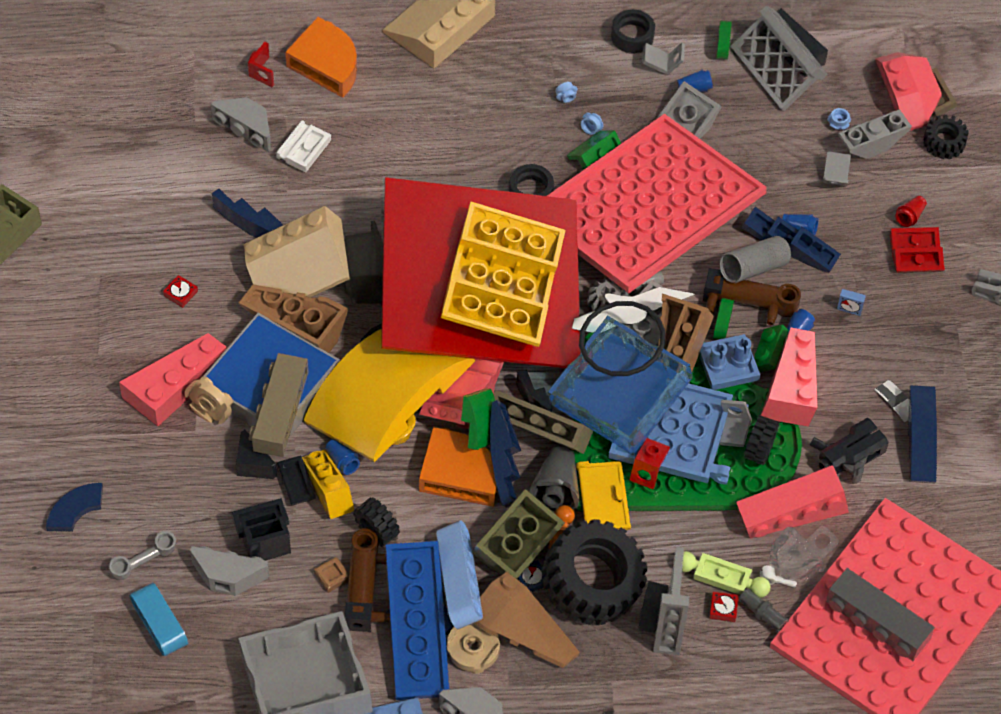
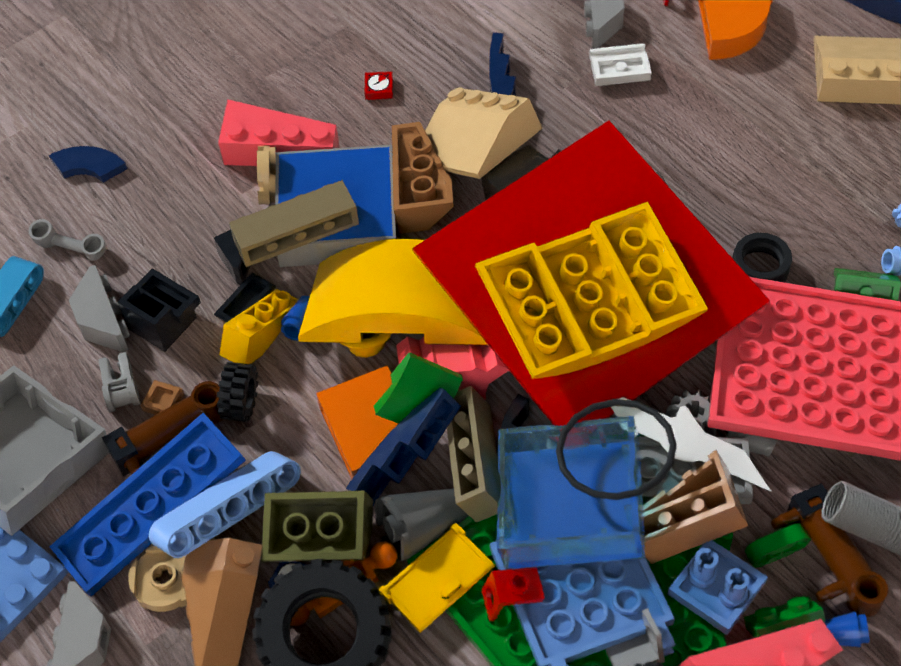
camera: 60 degrees right, 0 degrees up
none -> light grey piece [98,352,141,413]

